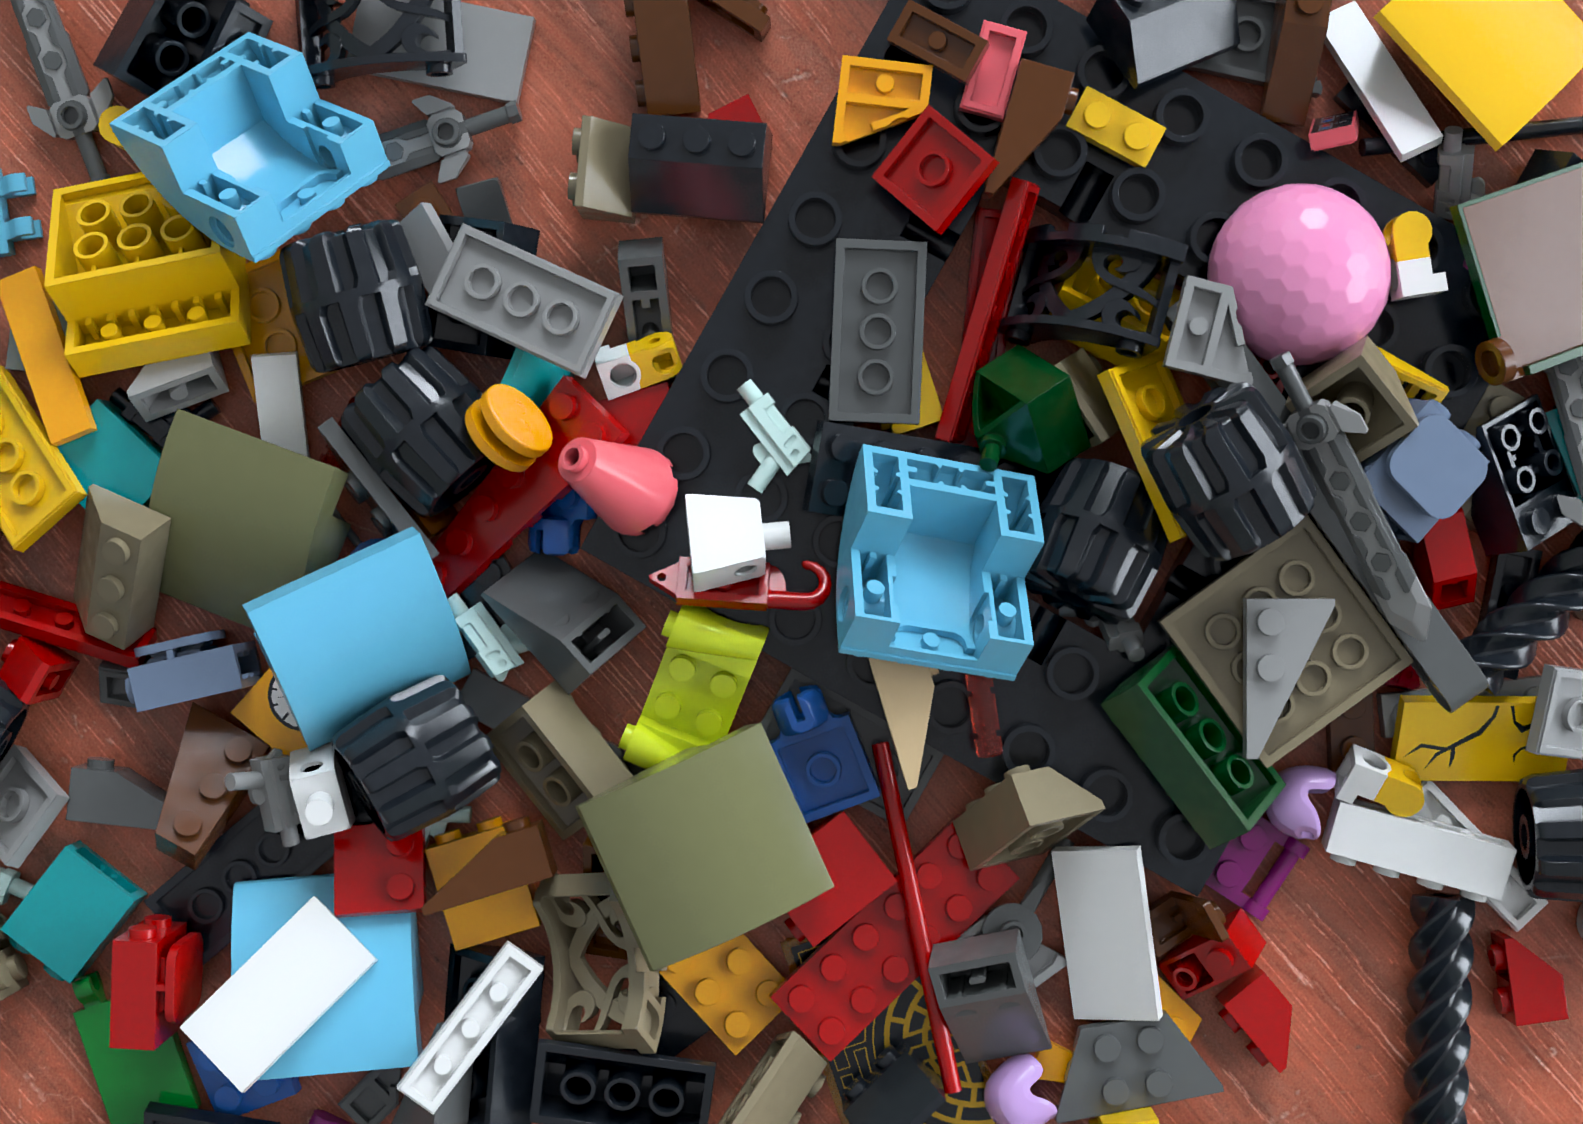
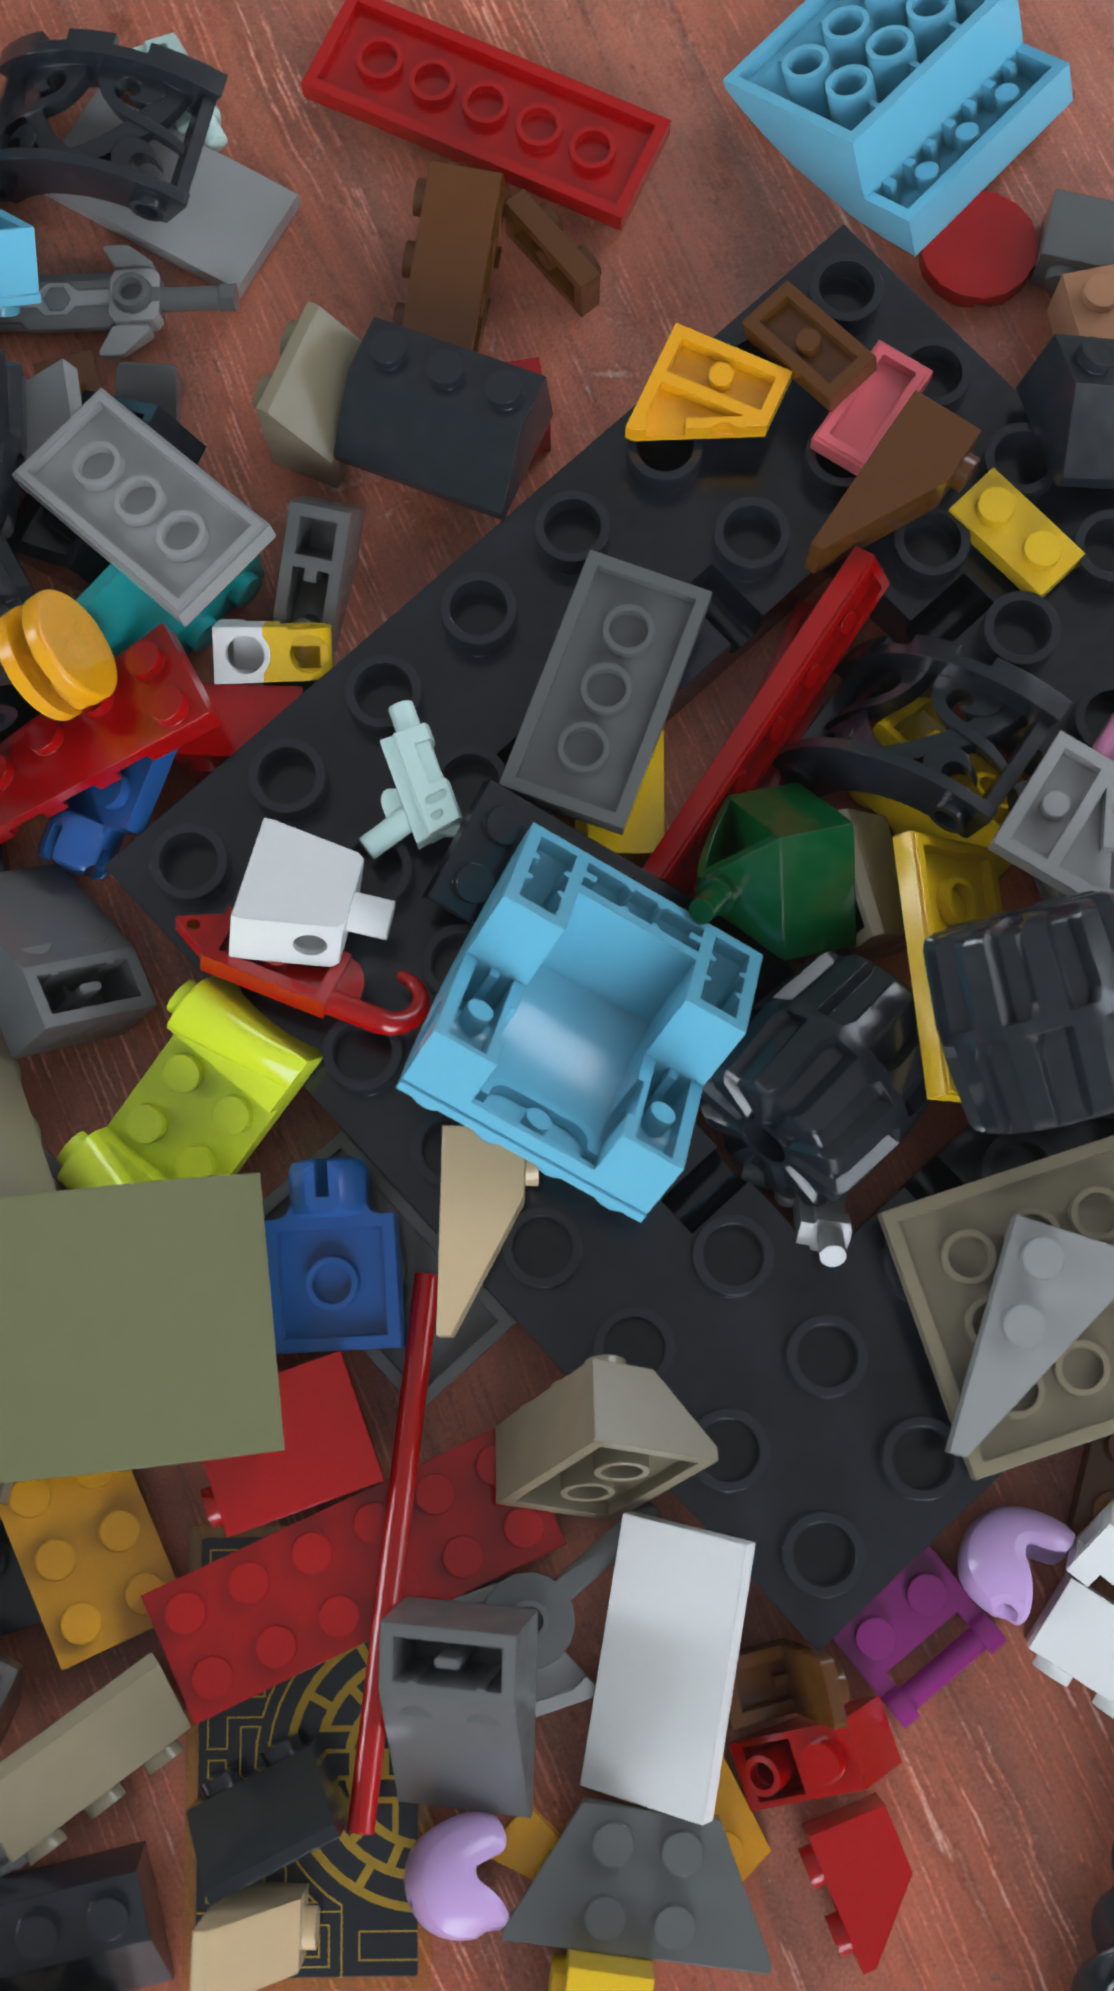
camera: 20 degrees right, 10 degrees down
coral cone [558,437,678,536] -> none
red plate [871,104,1000,235] -> none
clear red axle [965,674,1003,758] -> none
dark green slope [1101,644,1286,850] -> none

